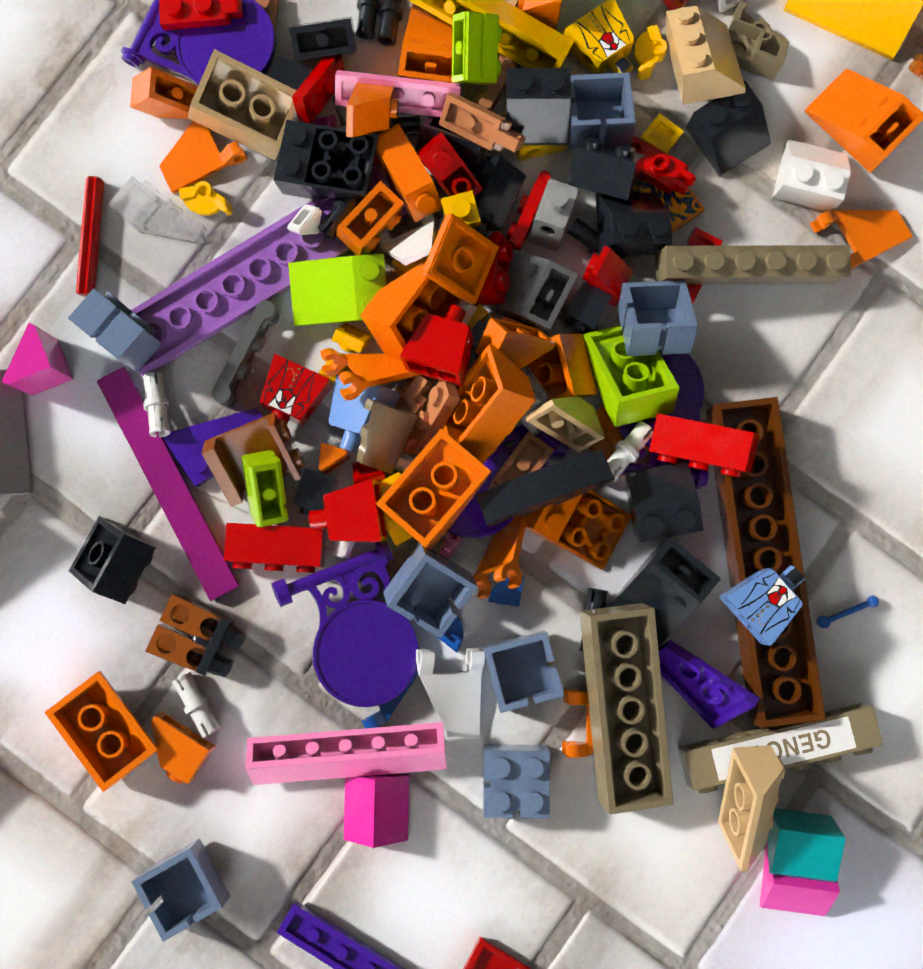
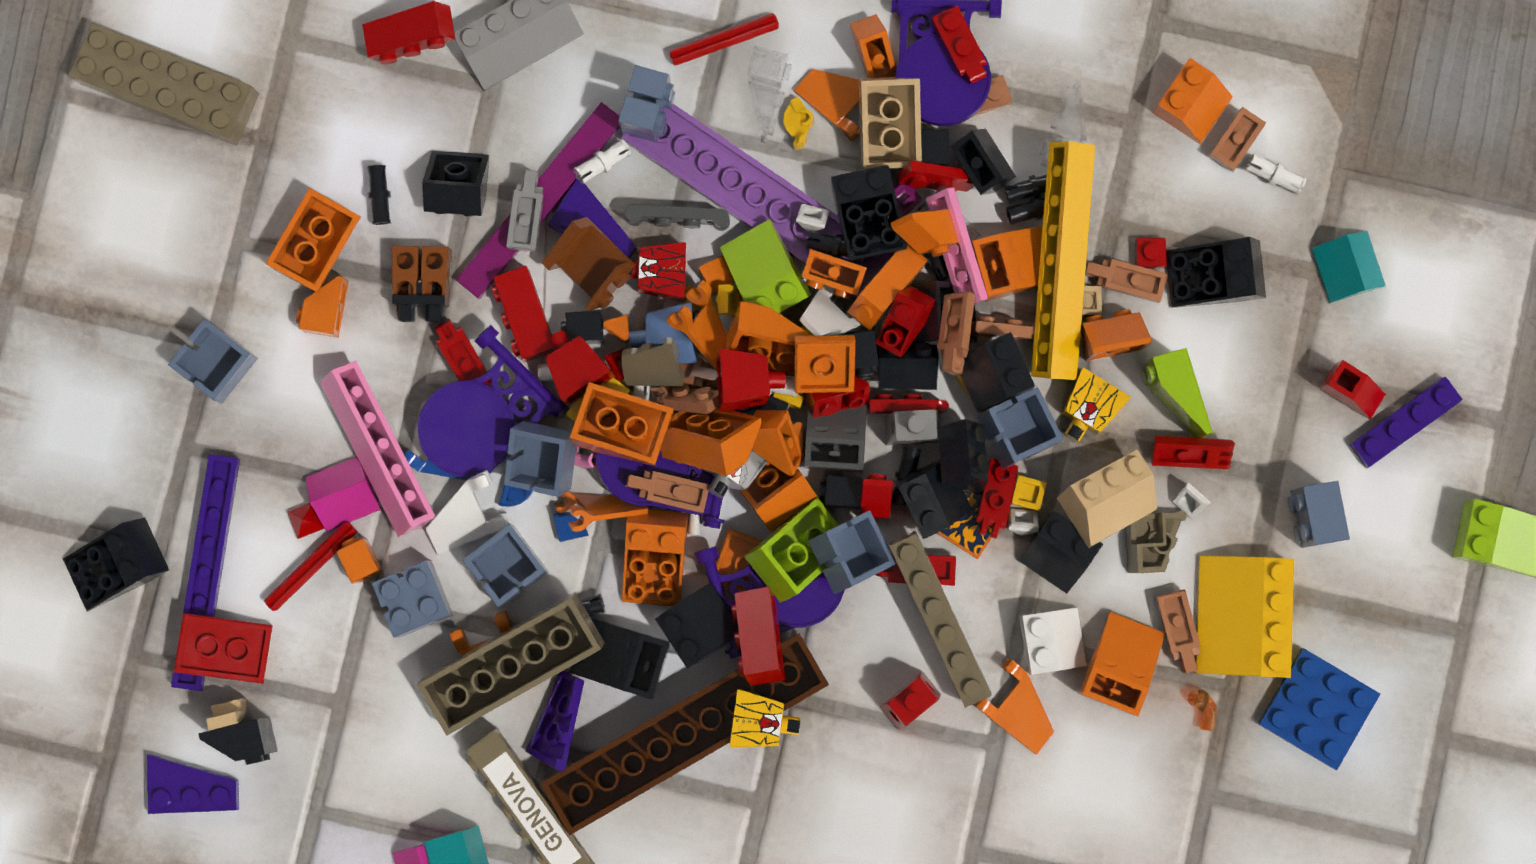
camera: 75 degrees right, 0 degrees up
dark pink slope [2,323,73,396] -> none
white pin [172,672,221,739] -> none
lime brick [241,450,289,527] -> none
yellow plate [441,191,481,227] -> none
lime brick [452,11,502,85] -> none
black slope [475,449,615,527] -> none
tan slope [525,396,605,453] -> none
white pin [607,421,653,482] -> none
yellow piece [634,25,667,80] -> none
tan slope [718,745,785,872] -> none
medium blue torso [719,565,805,646] -> none
blue hinge [816,595,879,629] -> none
none -> red axle [264,521,357,611]
none -> red slope [287,503,325,539]
none -> orange brick [337,536,383,584]
none -> black pin [367,165,391,225]
none -> red hinge [435,319,492,386]
none -> light grey hinge [506,170,544,252]
none -> orange slope [698,255,735,295]
none -> yellow torso [730,689,801,748]
none -> red torso [880,671,941,730]
none -> white slope [1008,508,1039,536]
none -> nougat hinge [1155,589,1200,673]

